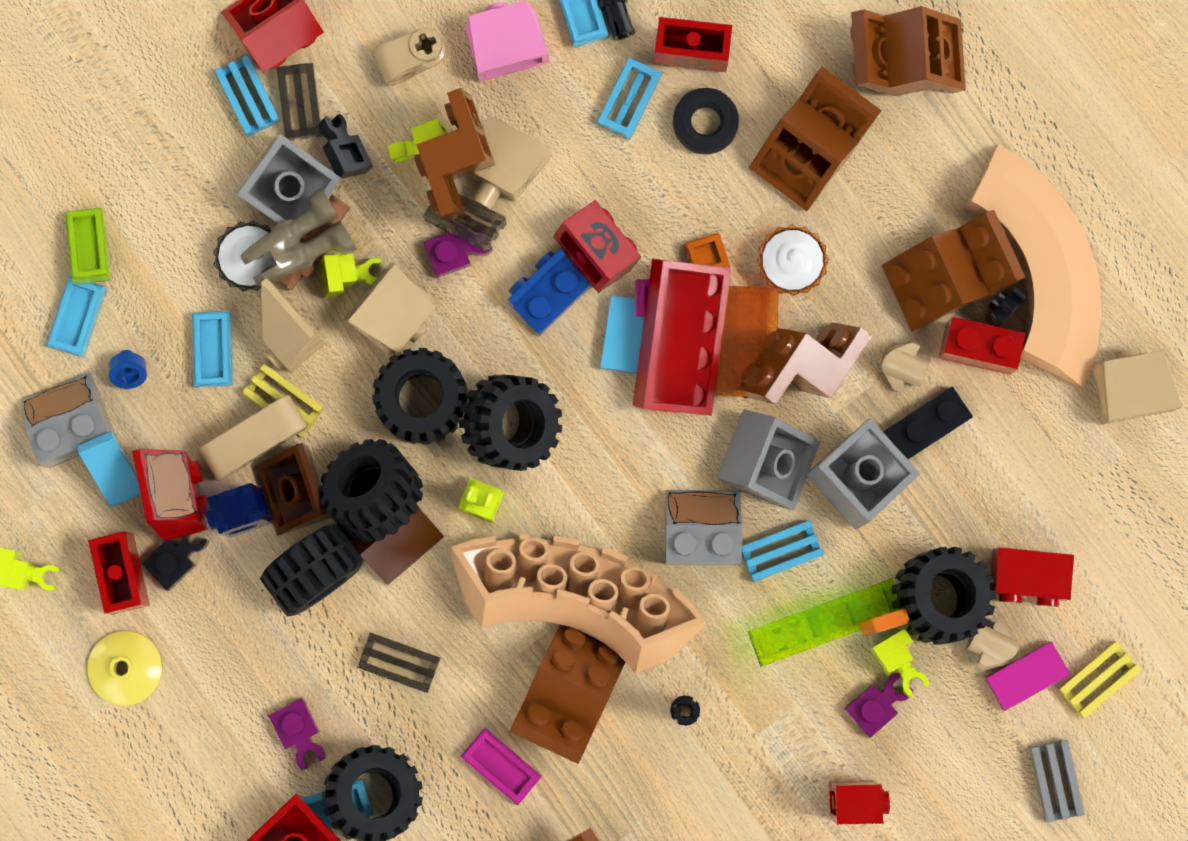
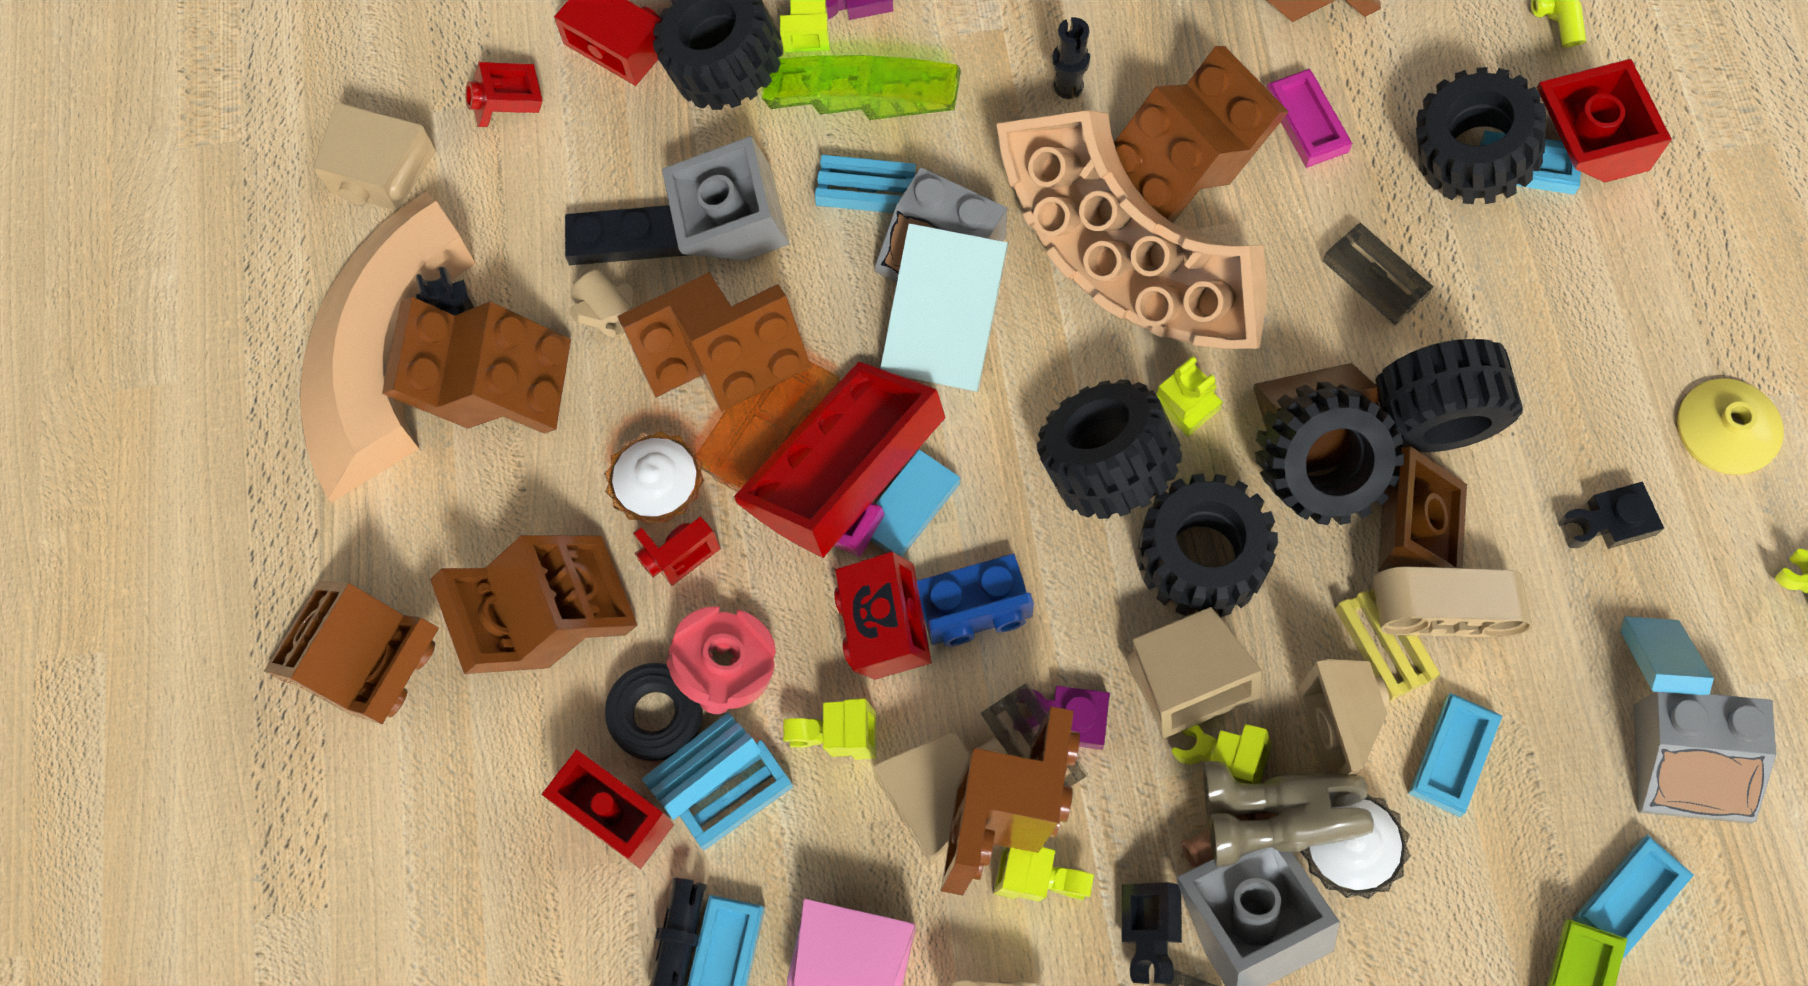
camera: 150 degrees left, 15 degrees down
red brick [88,531,150,615] -> none
blue tile [108,350,147,389] -> none
slope [132,449,211,541] -> none
clear blue brick [205,483,273,538] -> none
magenta plate [269,698,326,770] -> none
orange tile [684,232,731,268] -> none
light grey slope [717,409,820,510] -> none
orange tile [859,608,910,636] -> none
red brick [938,317,1026,375] -> none
none -> red bracket [465,62,543,127]
none -> red bracket [633,516,721,586]
none -> medium azure tile [642,712,761,820]
none -> coral plate [666,607,776,714]
none -> neon yellow piece [783,699,876,760]
none -> light aqua tile [880,224,1009,392]

